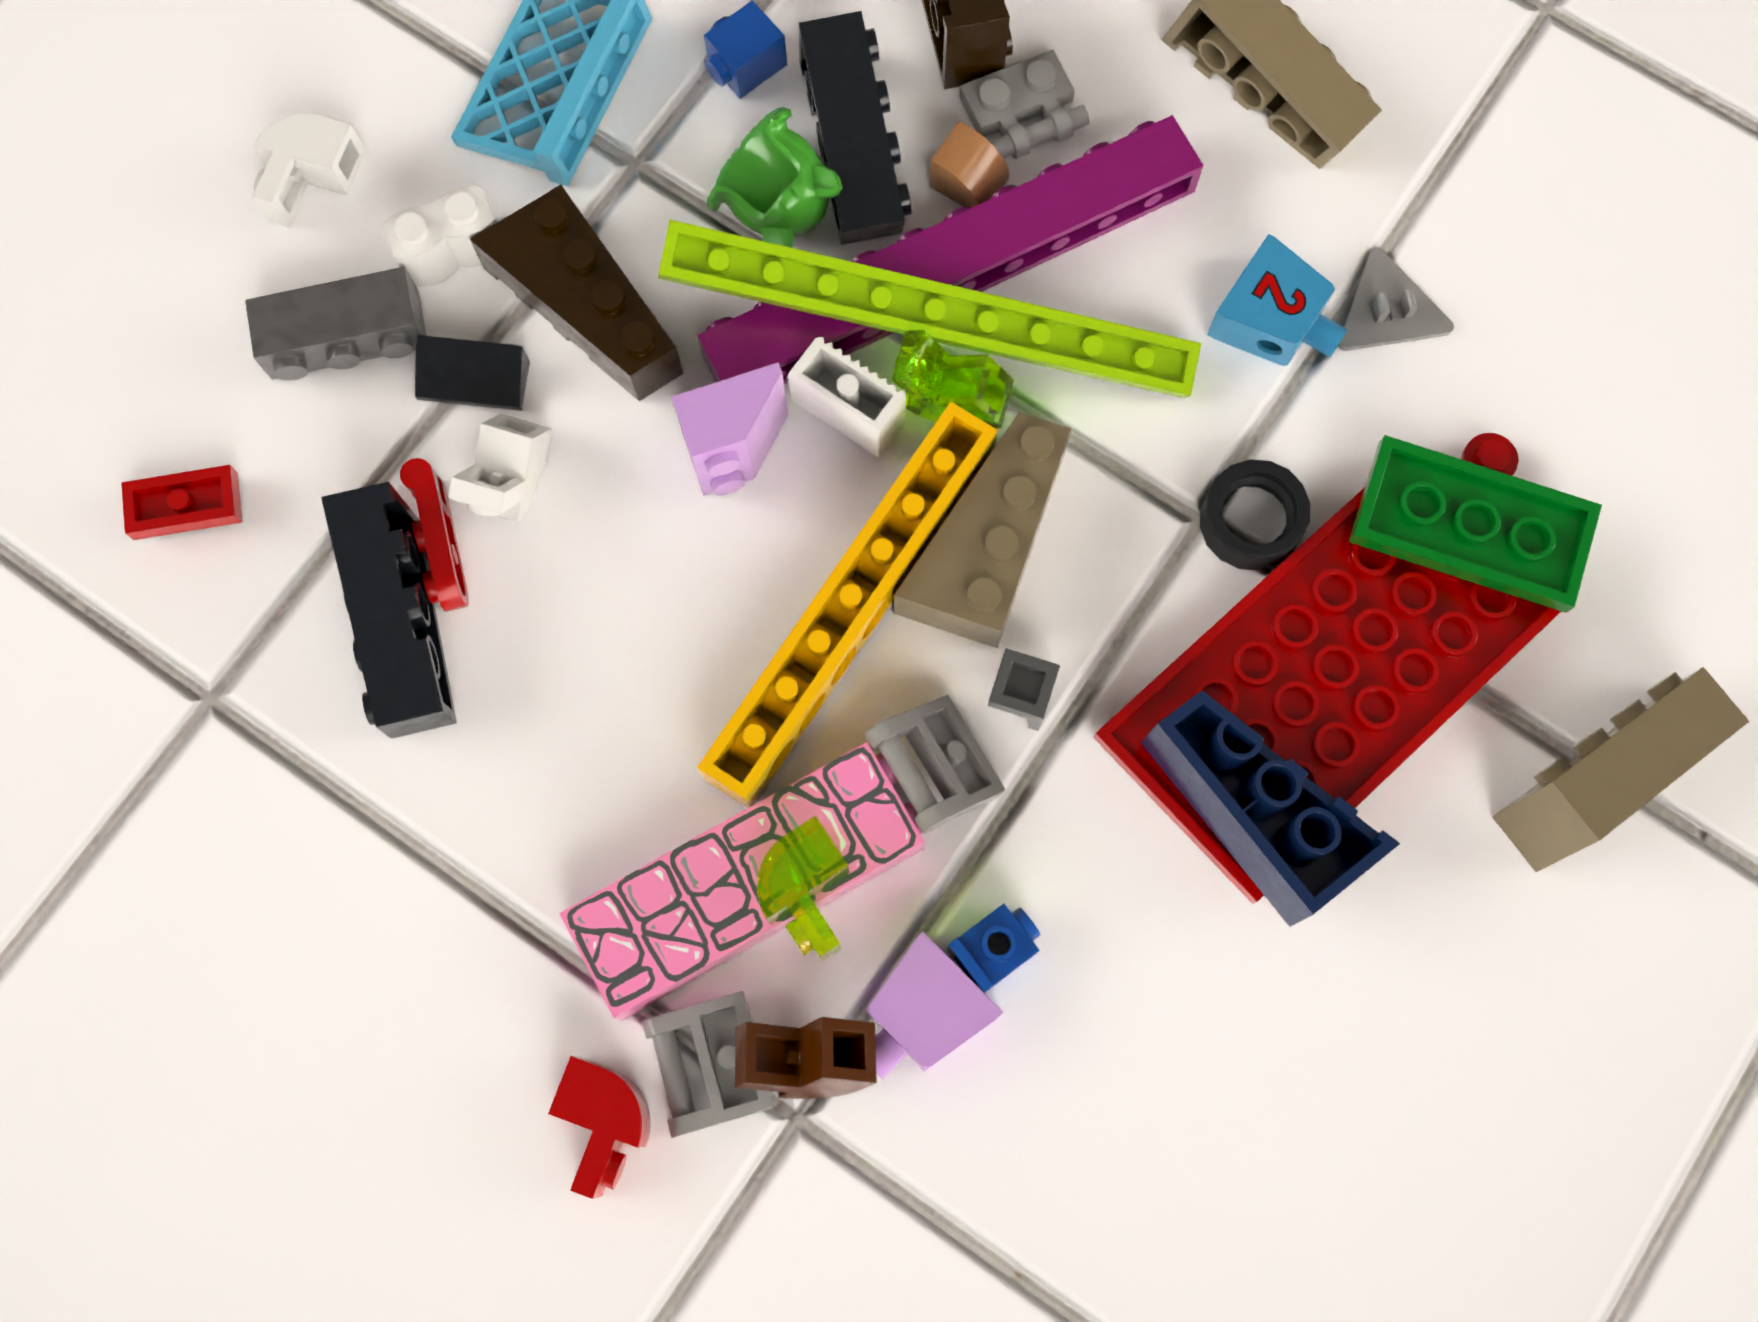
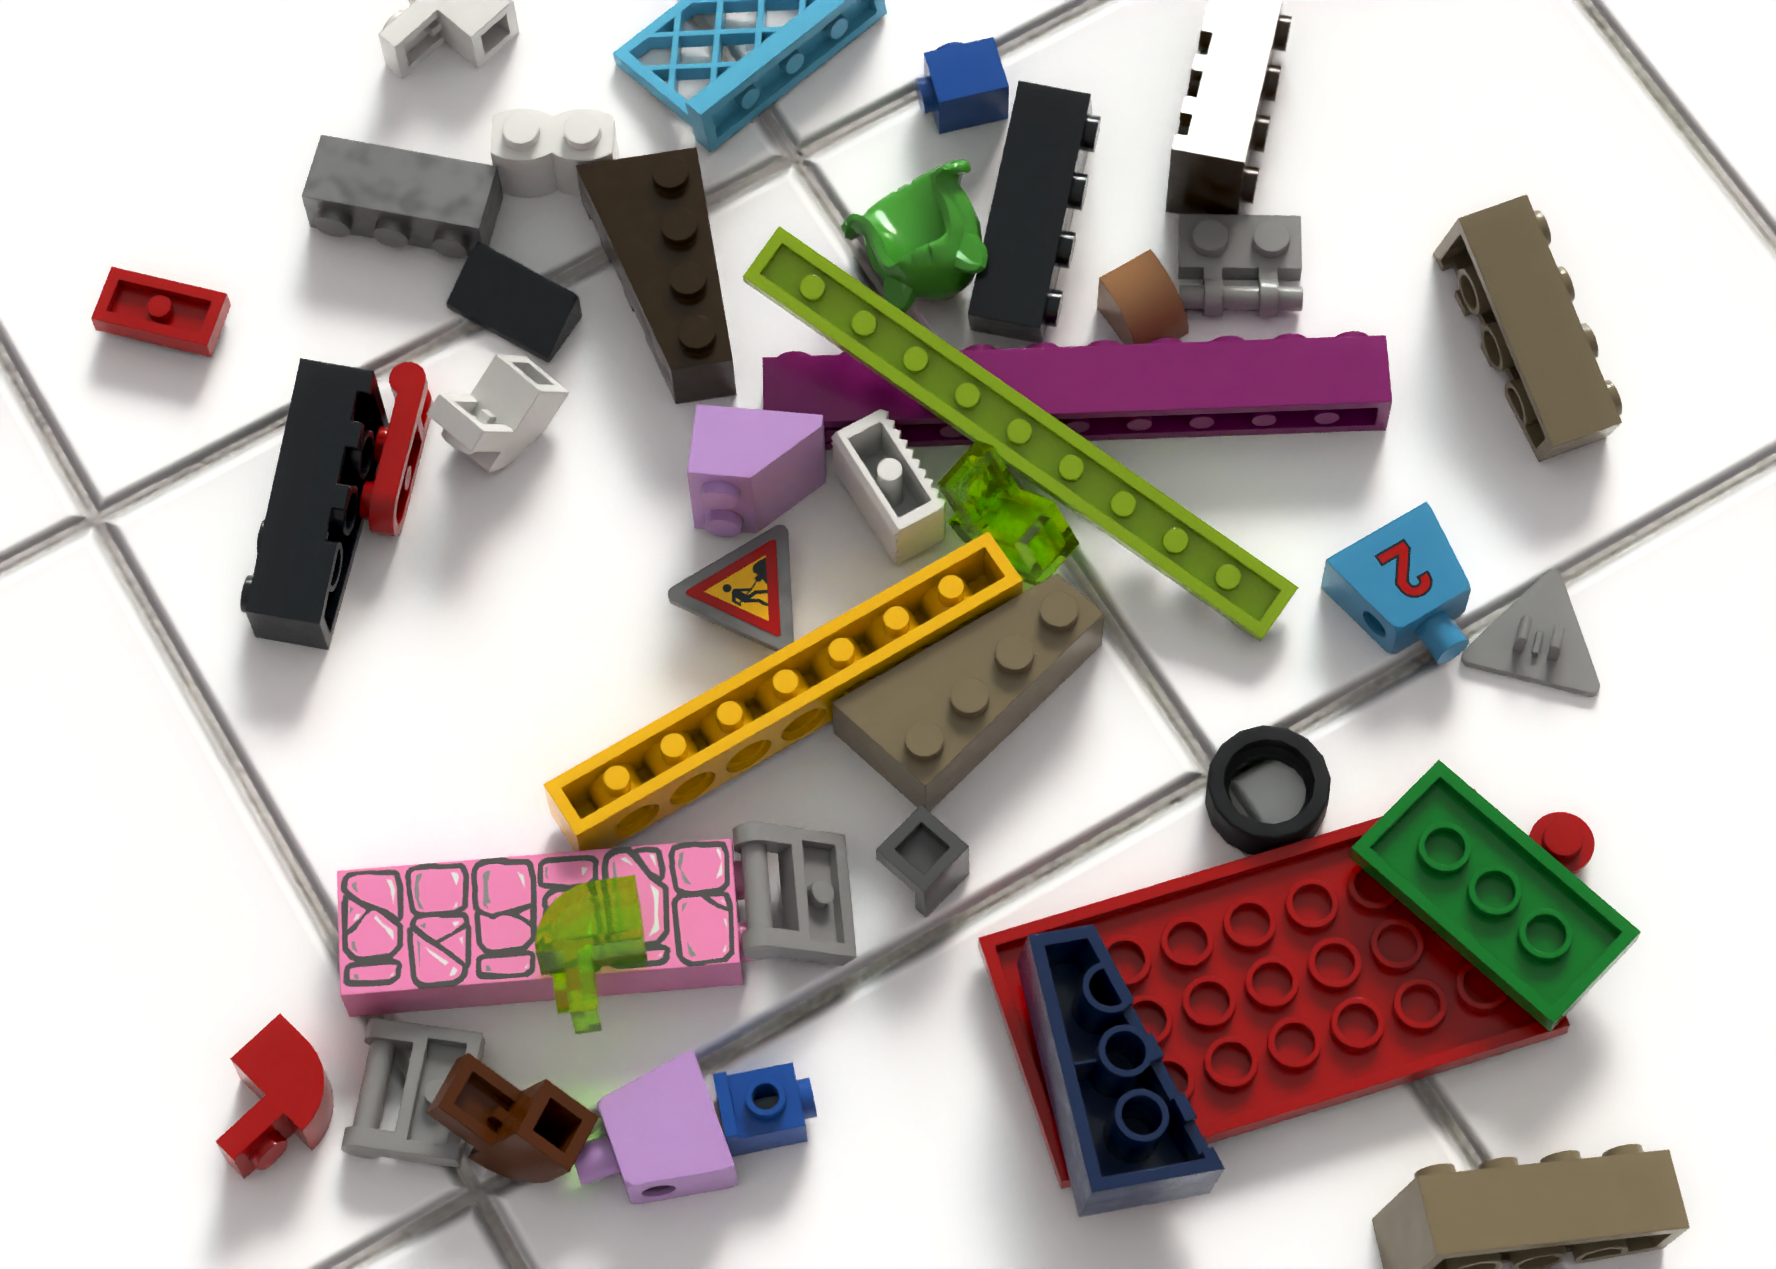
camera: 25 degrees right, 10 degrees down
none -> piece [668,525,794,652]

